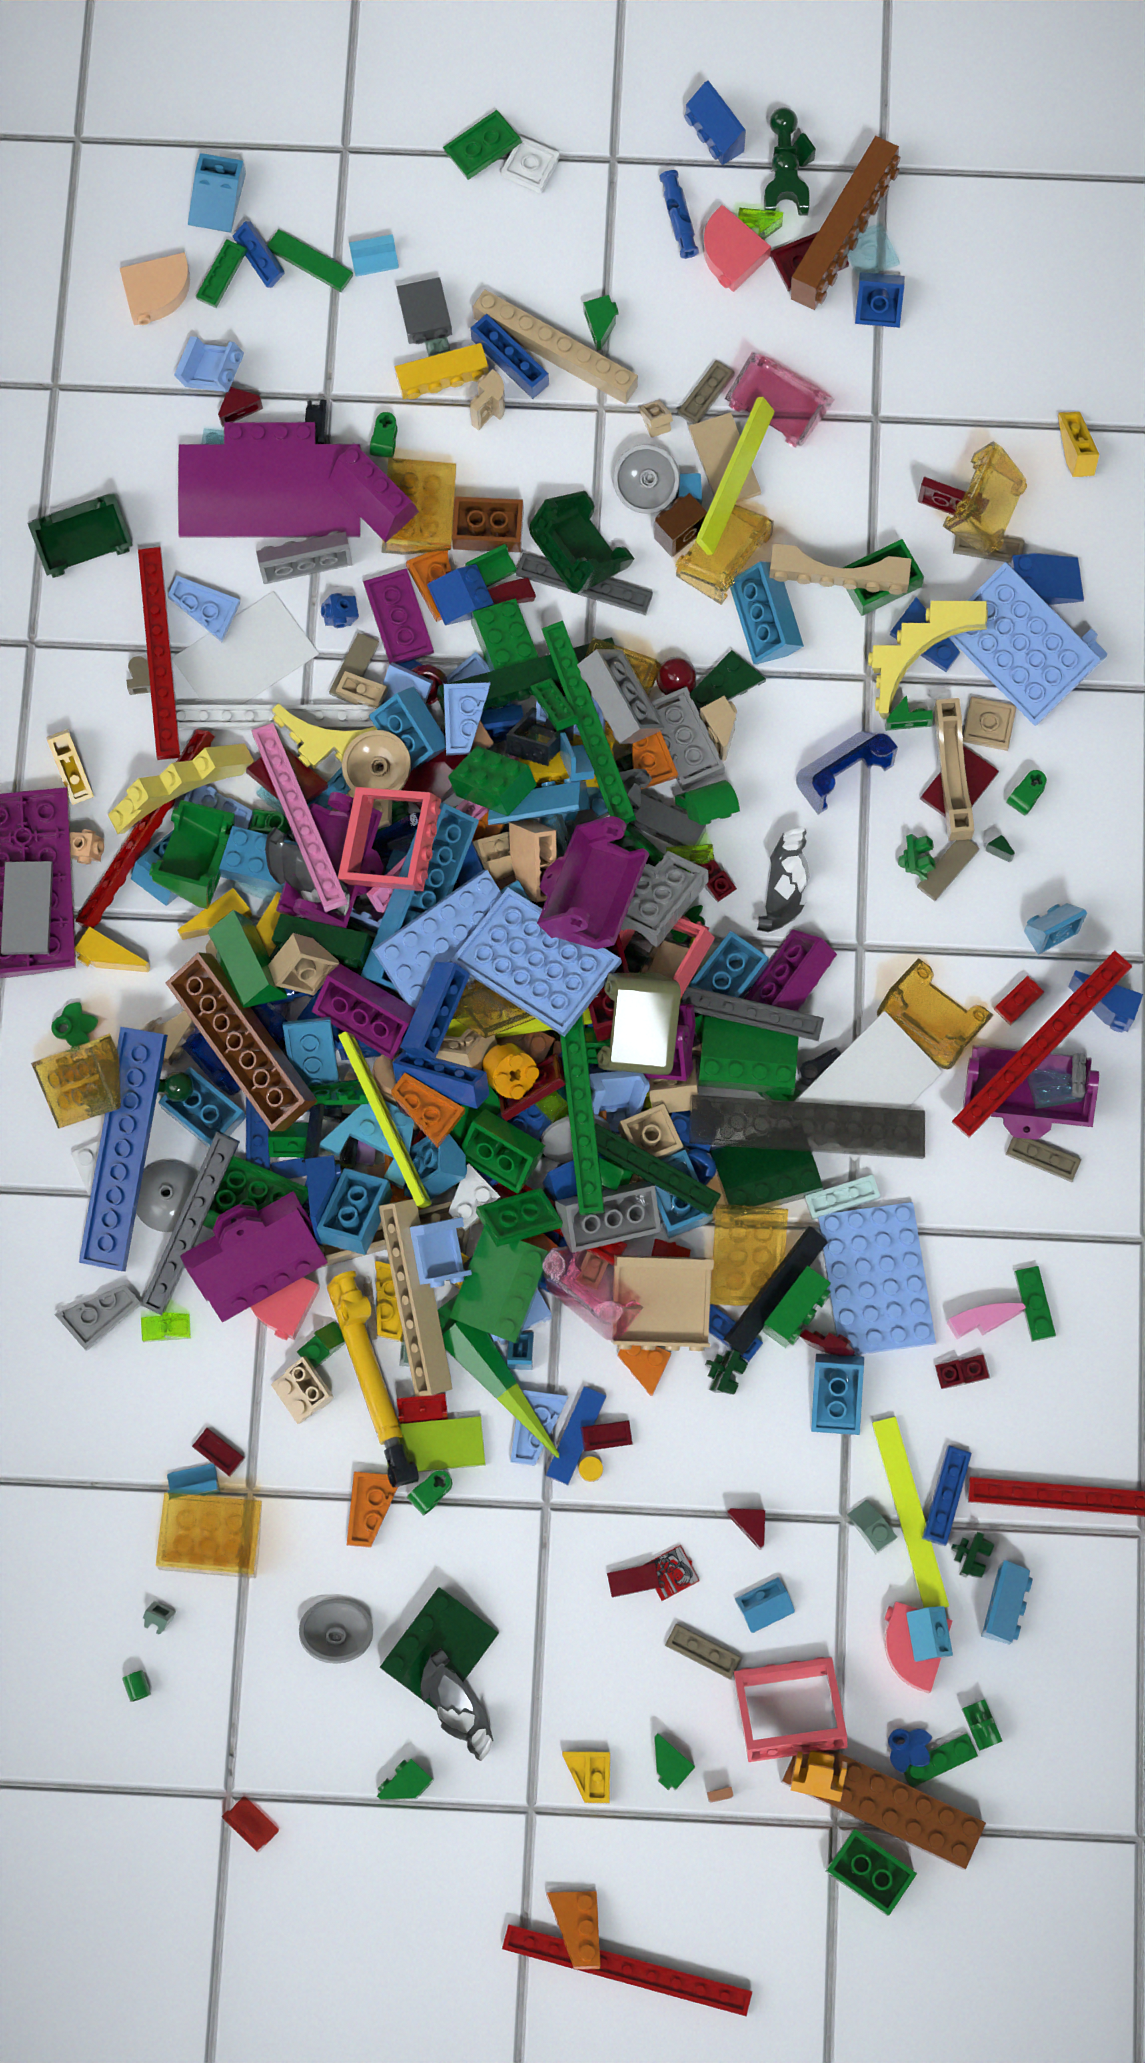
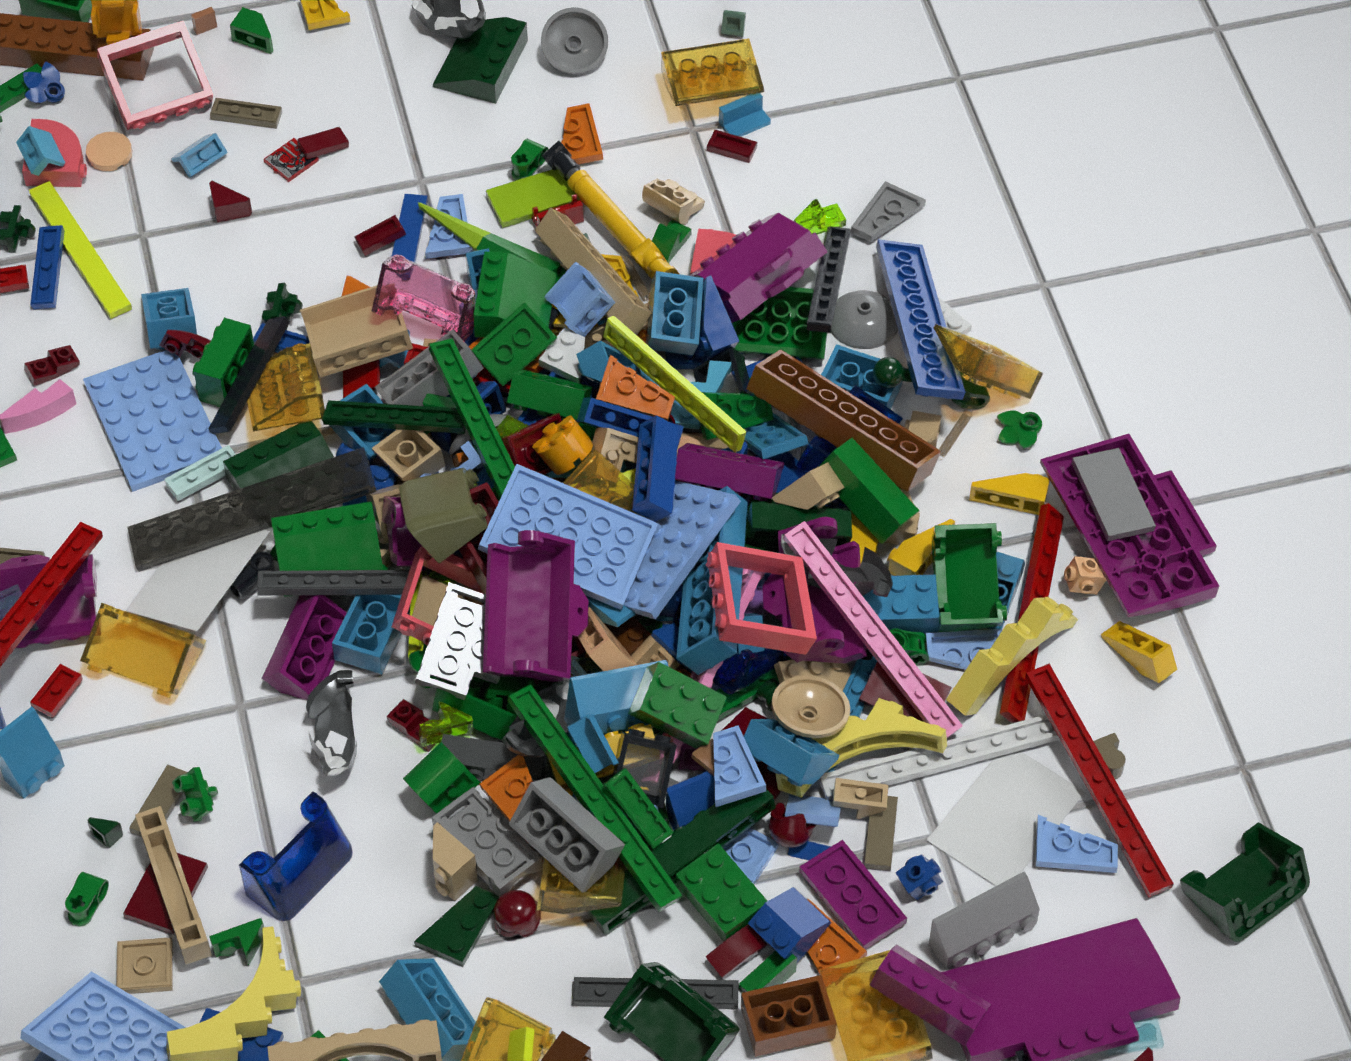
camera: 160 degrees right, 20 degrees down
yellow tile [579,1457,603,1482] -> none
sand green slope [847,1500,897,1554] -> none
none -> light nougat tile [86,132,133,171]

